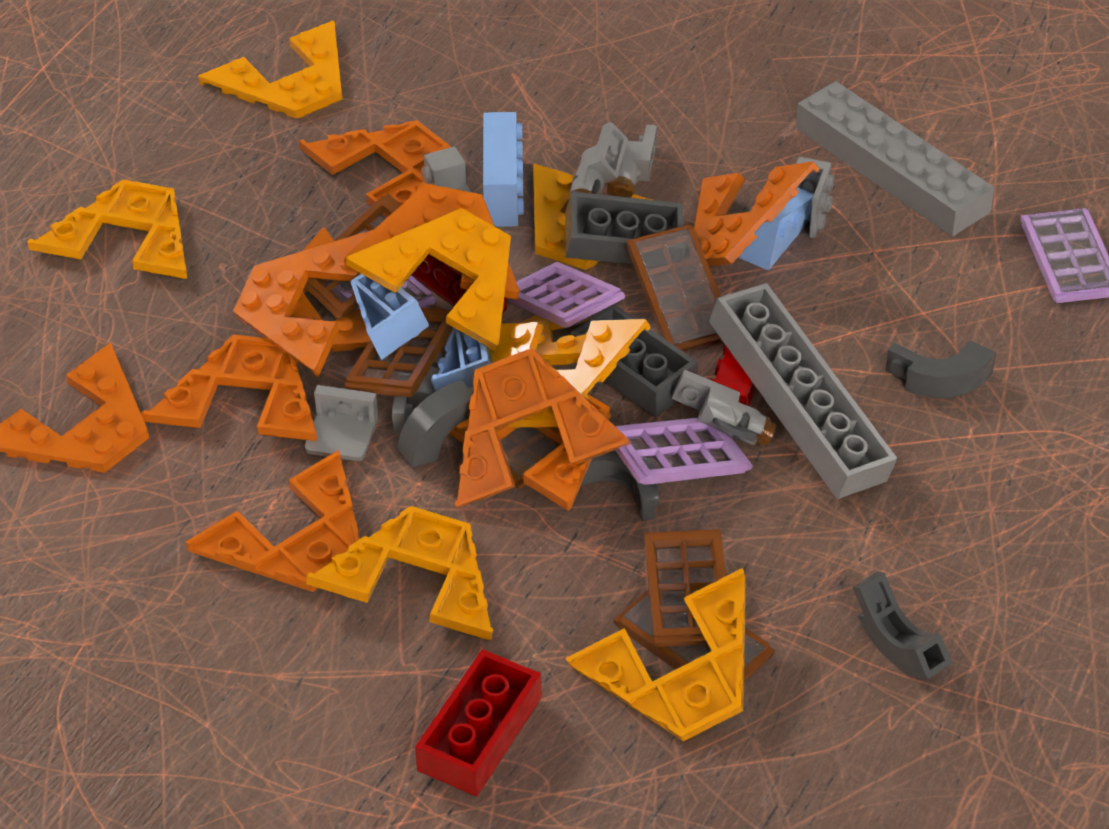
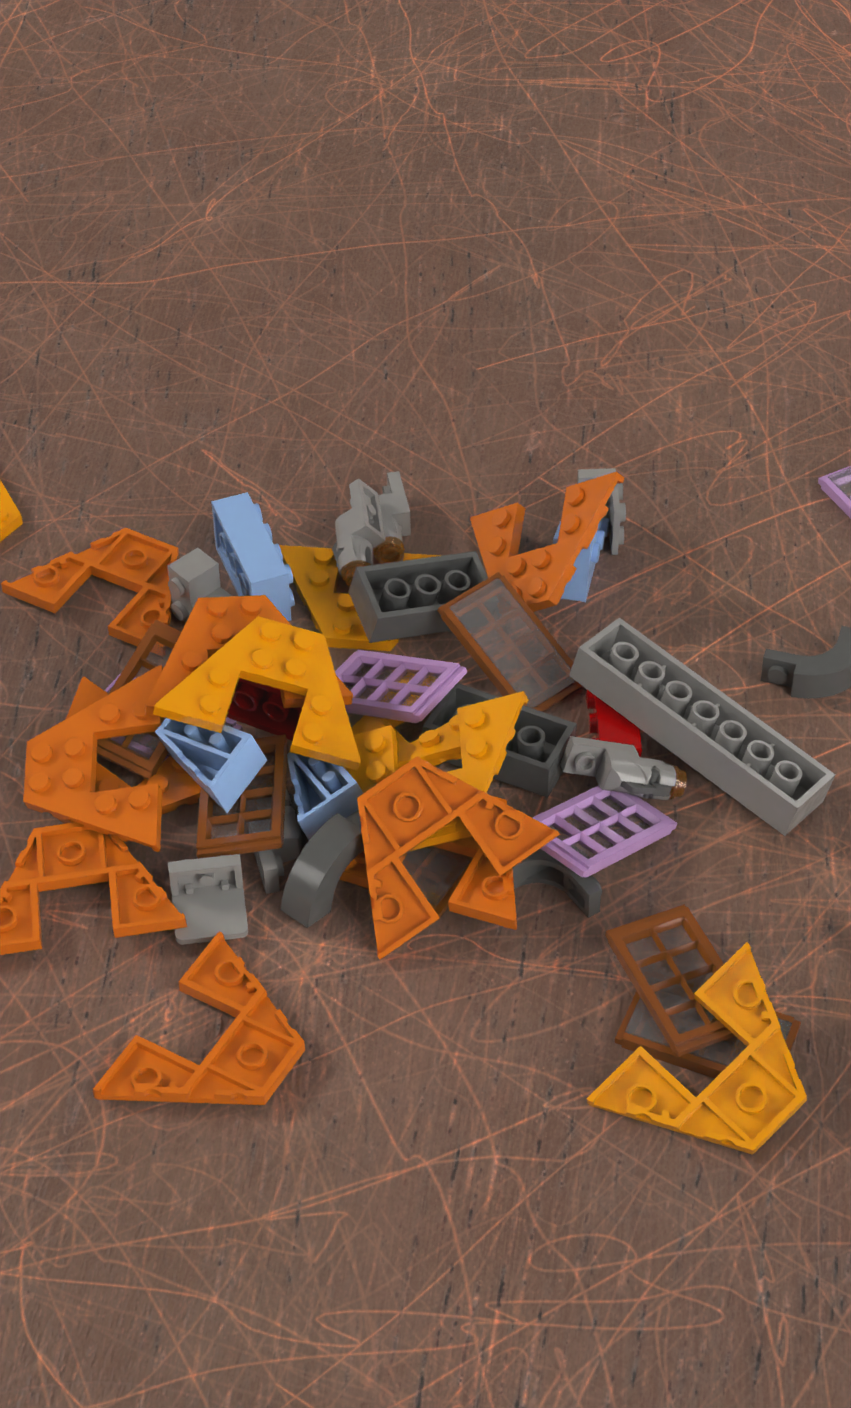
camera: 20 degrees left, 0 degrees up
light orange wing [306,506,493,641] -> none
red brick [415,649,542,797] -> none
light grey brick [796,81,995,237] -> none

